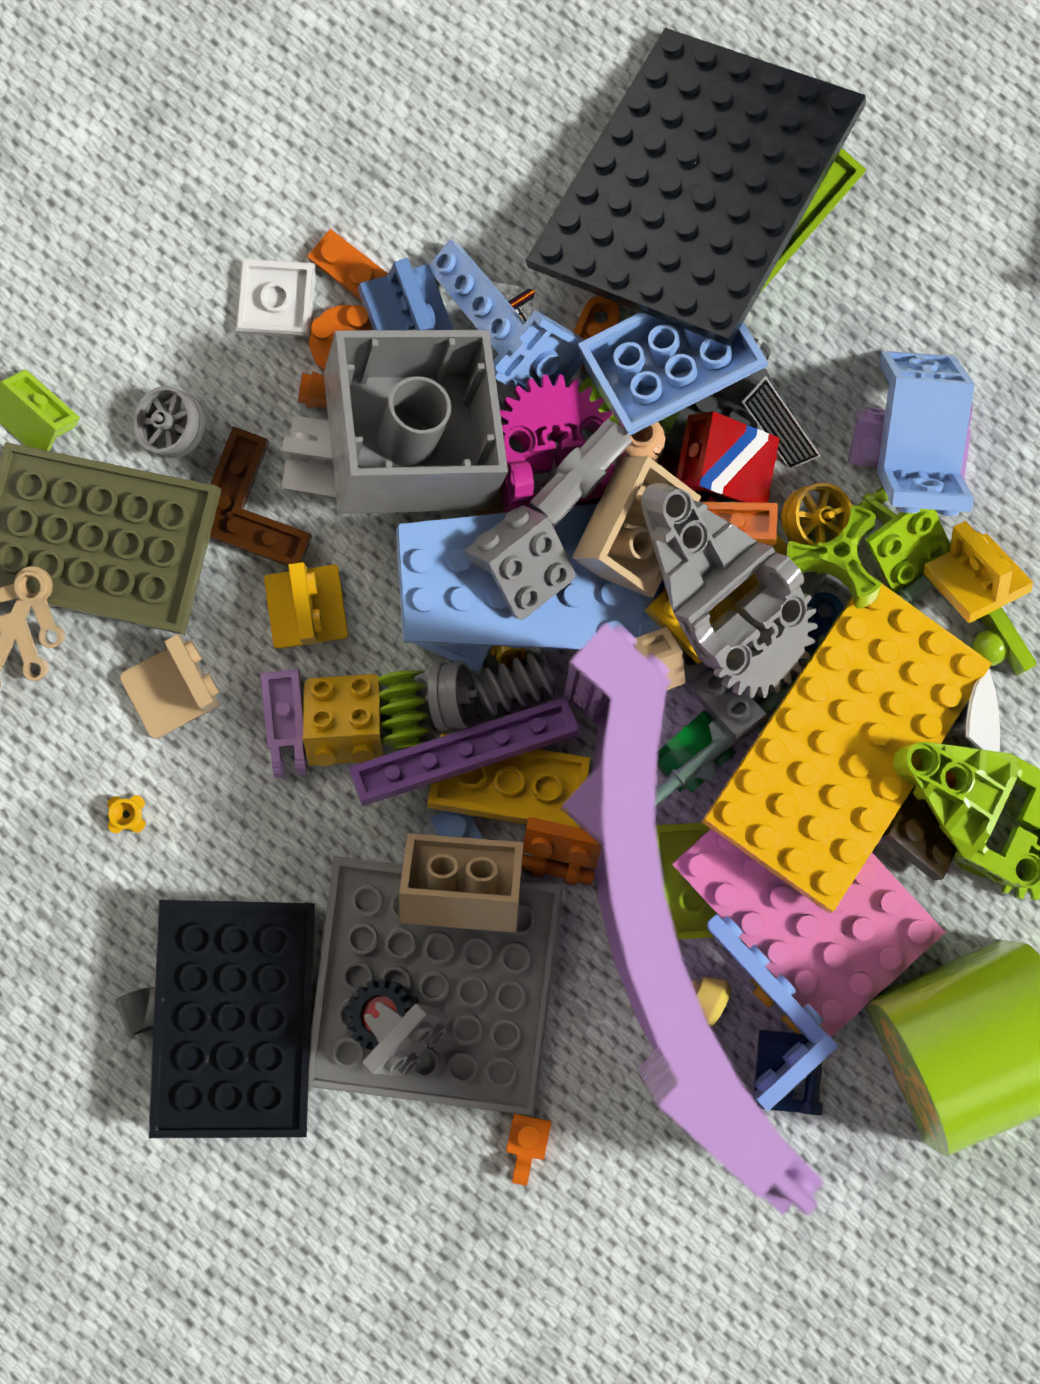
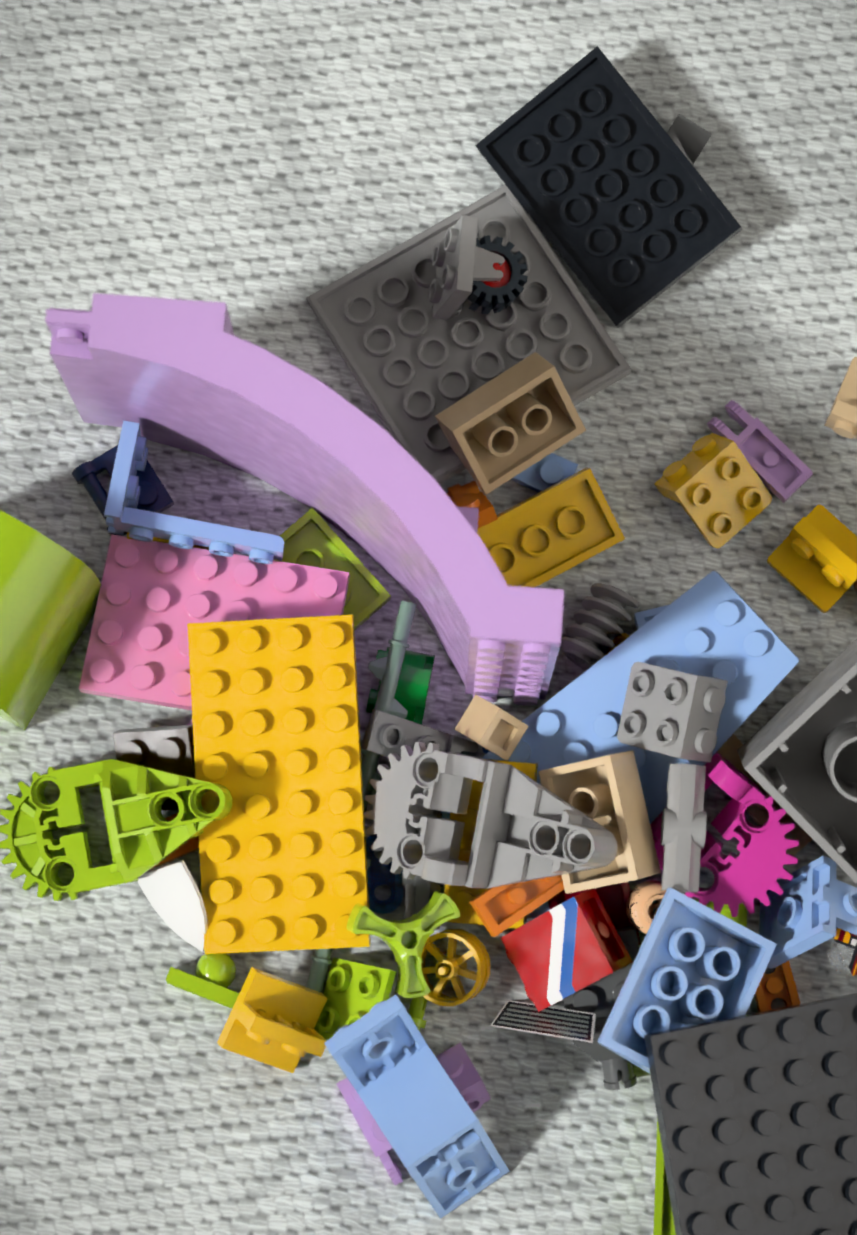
camera: 140 degrees right, 5 degrees down
yellow plate [107,795,146,834] -> none
medium lavender plate [349,697,580,807] -> none
lime piece [378,670,429,750] -> none
light grey wheel [425,661,479,731] -> none
orange plate [506,1113,552,1186] -> none
light yellow cone [691,976,732,1026] -> none

